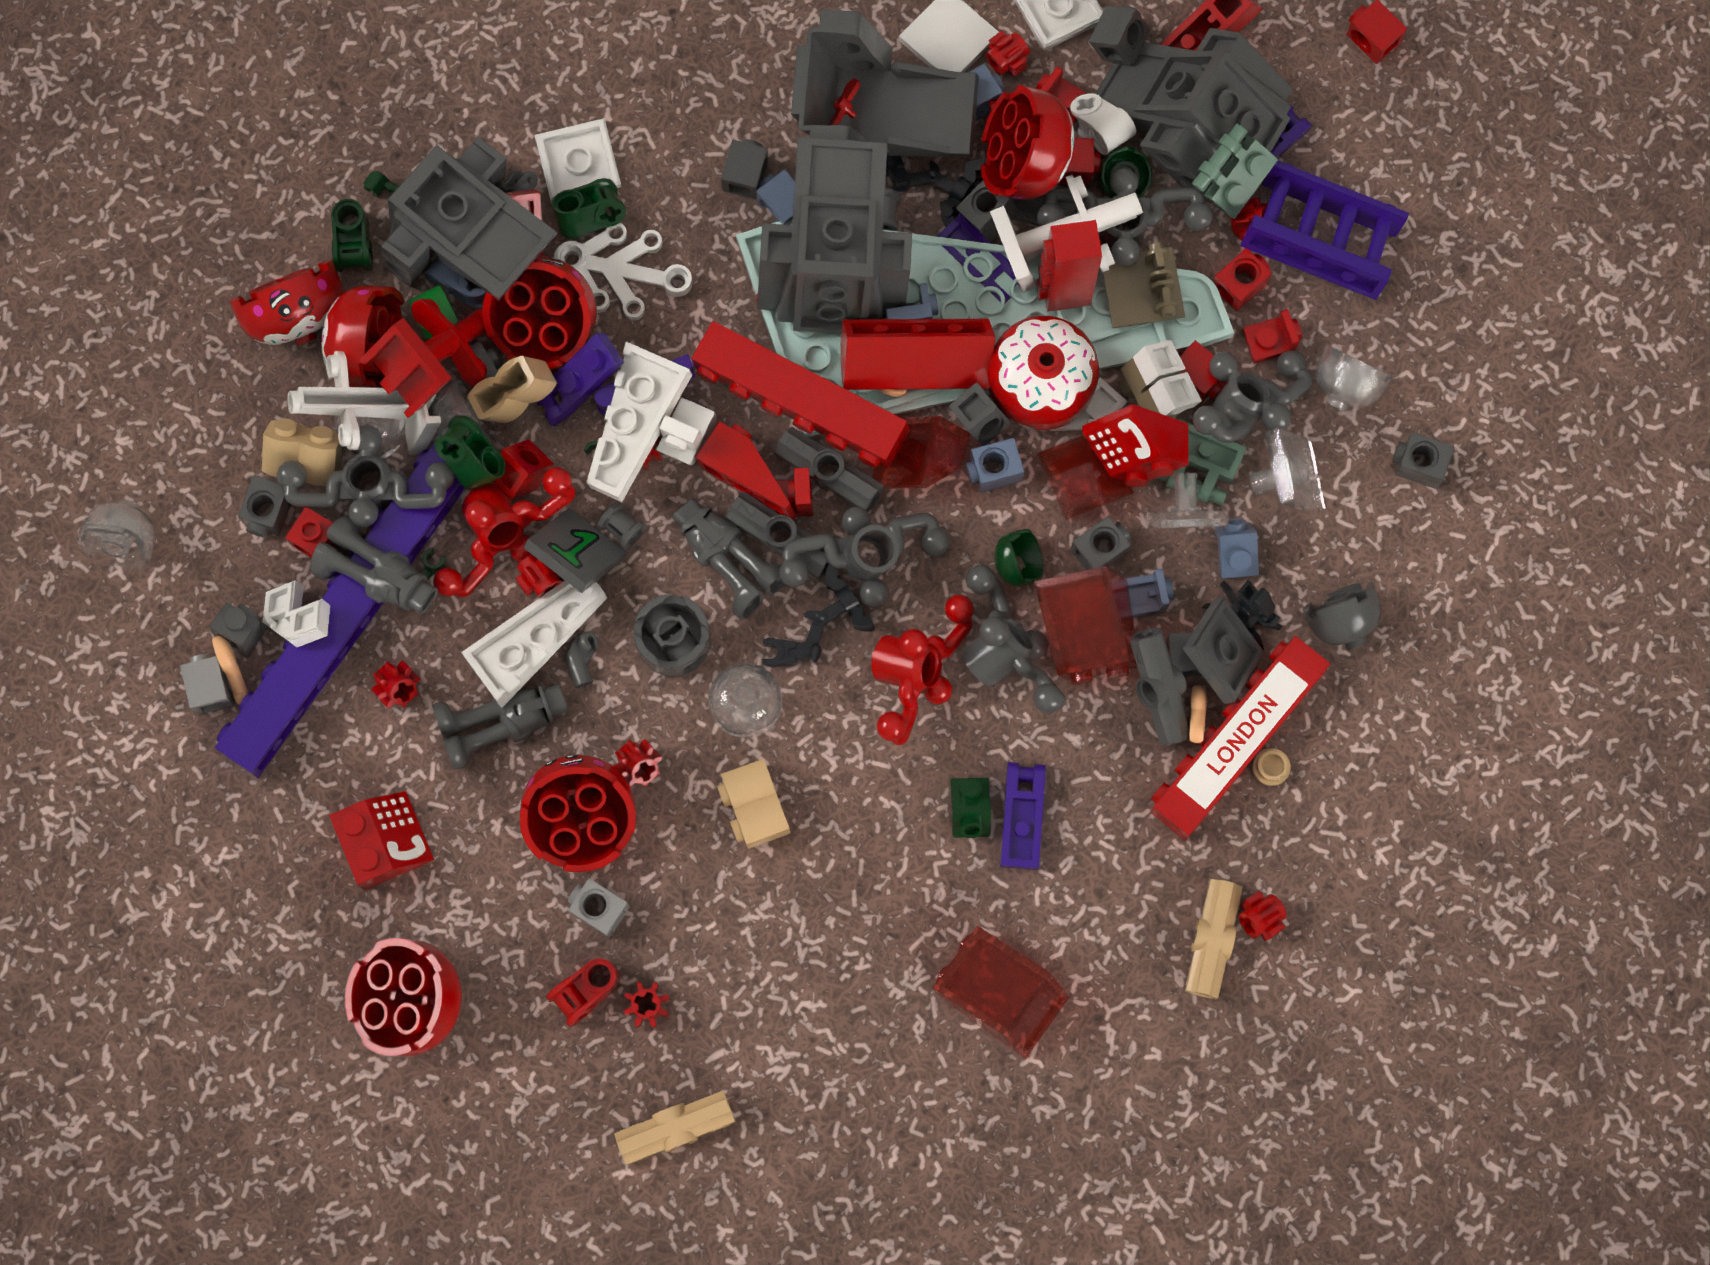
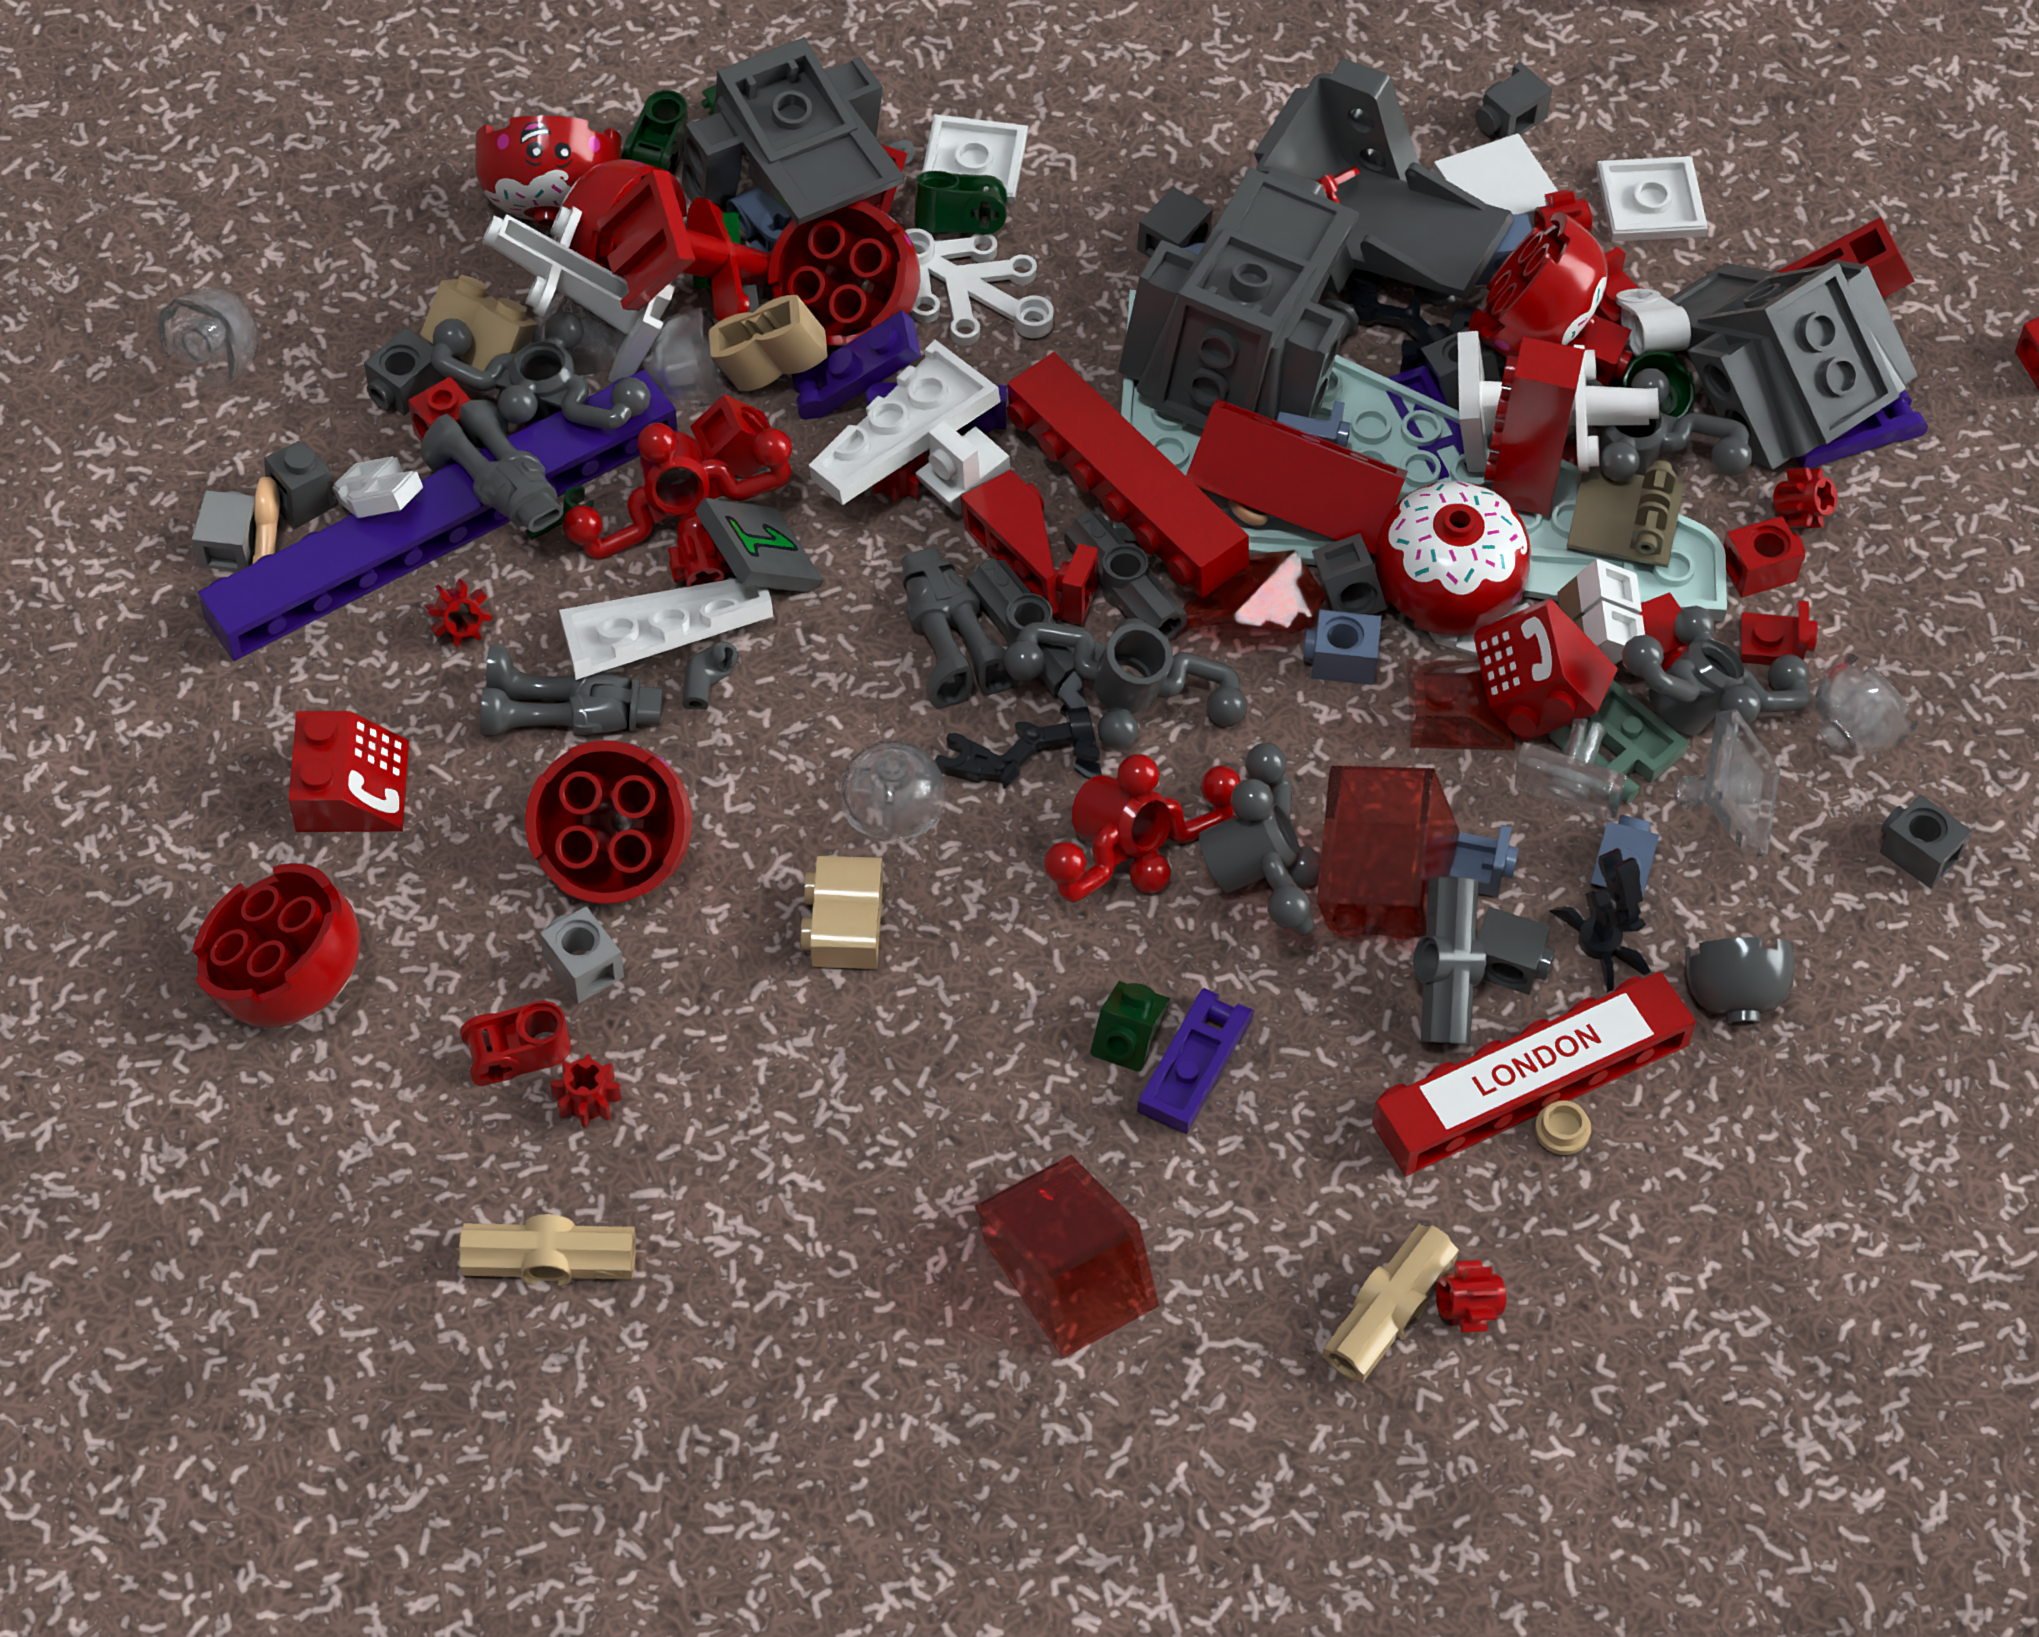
camera: 20 degrees right, 20 degrees down
dark green piece [434,415,505,490] -> none
dark grey bush [598,501,647,550] -> none
red gear [614,739,662,787] -> none
dark grey brick [634,594,711,678] -> none
dark green hair [994,529,1044,587] -> none
dark grey brick [1070,516,1131,579] -> none
dark grey brick [1089,5,1151,66] -> none
dark grey tile [1183,597,1264,704] -> none
light nougat piece [1189,685,1208,743] -> none
sand green plate [1192,123,1278,219] -> none
dark purple fence [1240,161,1409,300] -> none

